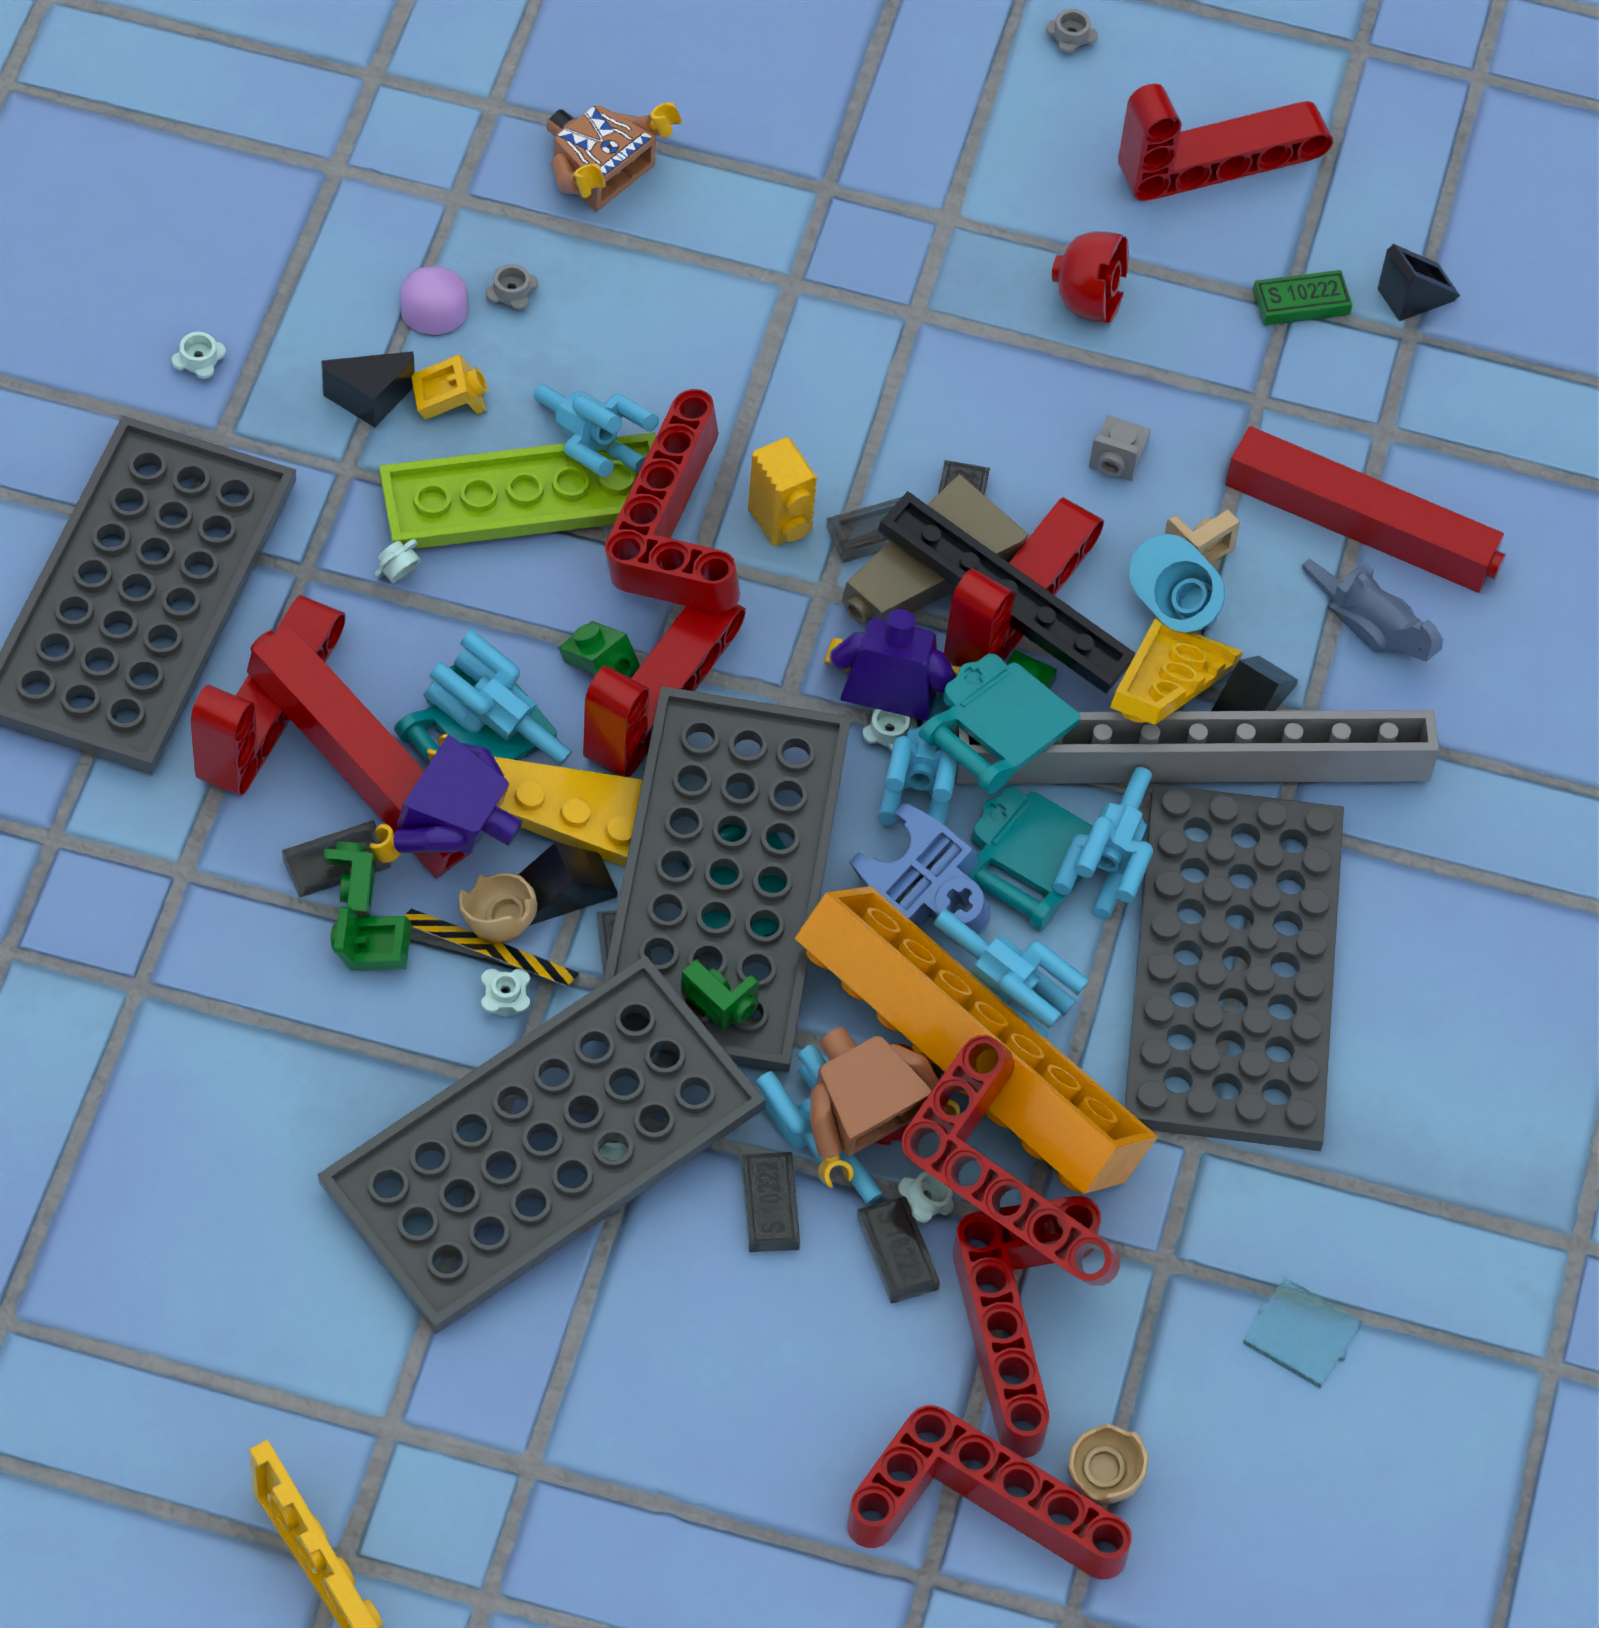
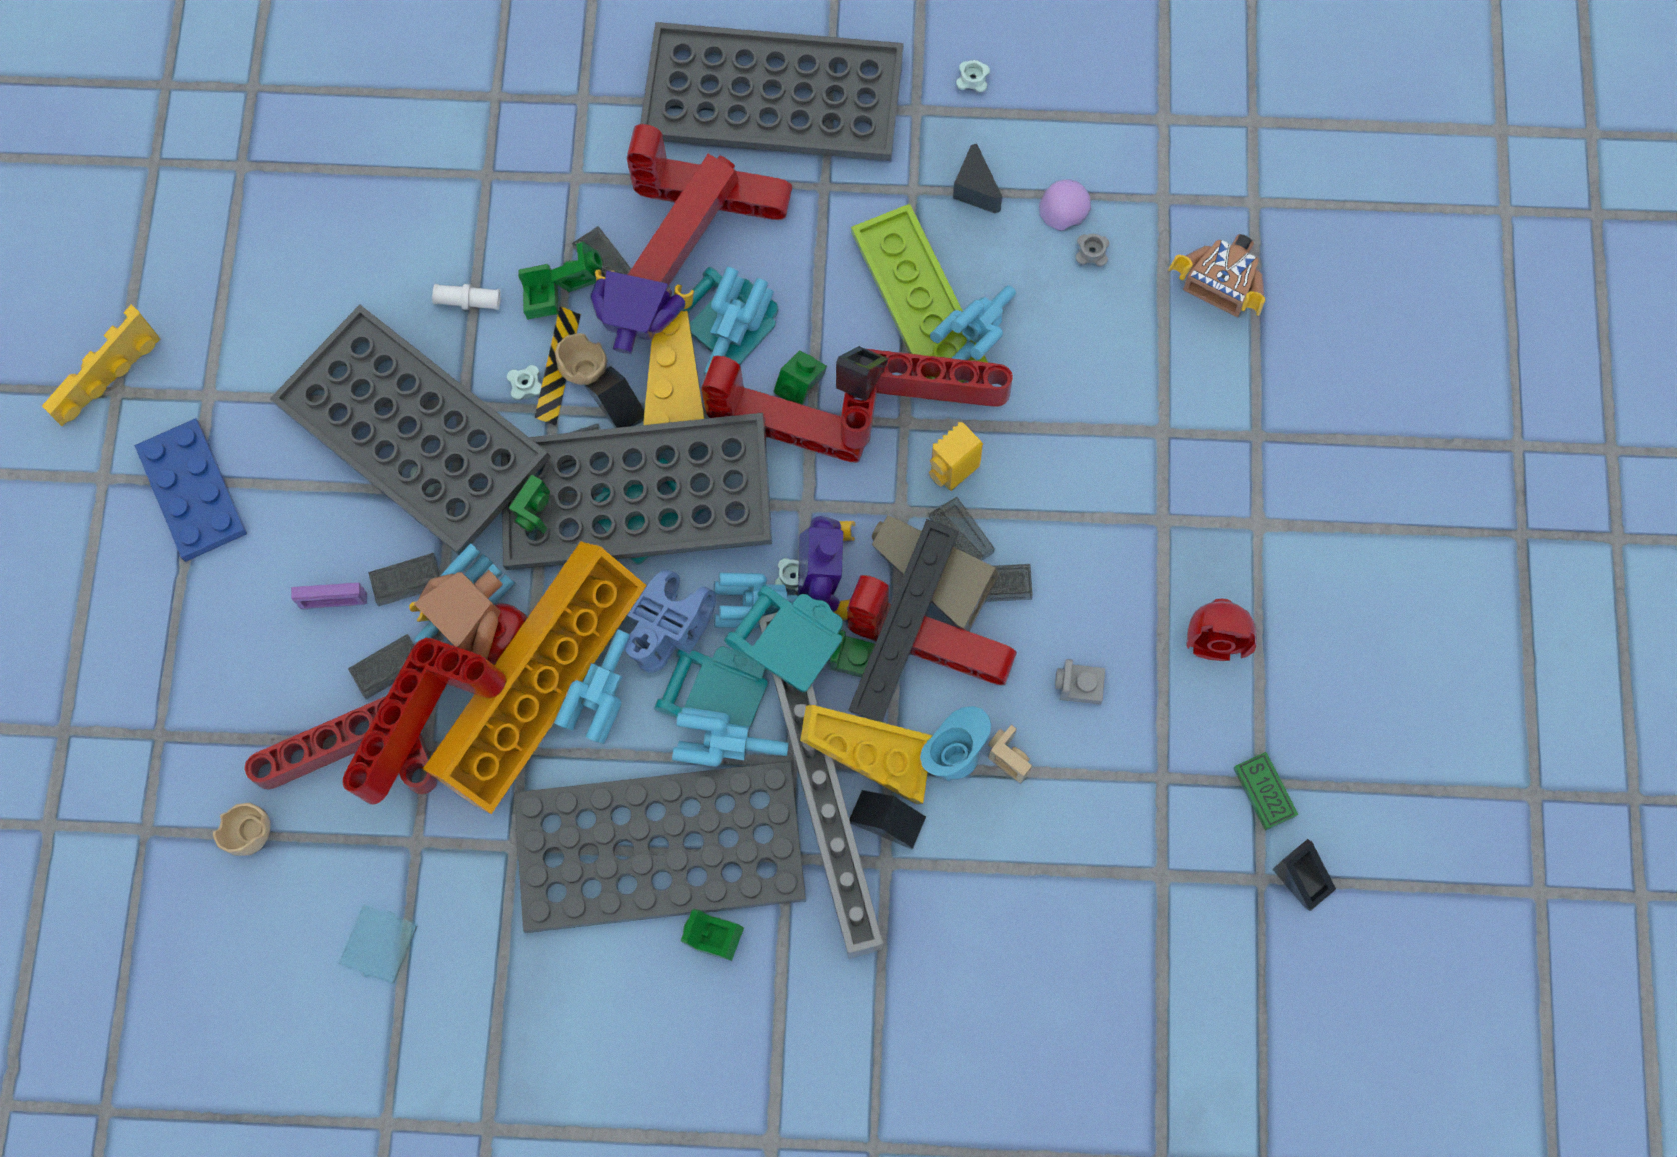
camera: 85 degrees right, 15 degrees up
light aqua plate [374,539,421,583] -> none
yellow bracket [411,354,488,420] -> none
red beam [847,1405,1132,1579] -> none
light grey plate [1046,9,1098,53] -> none
red beam [1118,83,1333,201] -> none
red brick [1226,426,1506,593] -> none
sand blue animal [1302,559,1443,662] -> none
none -> blue plate [134,418,247,562]
none -> medium lavender tile [291,582,367,609]
none -> white pin [432,284,501,310]
none -> green bracket [681,909,744,961]
none -> black slope [836,346,889,401]

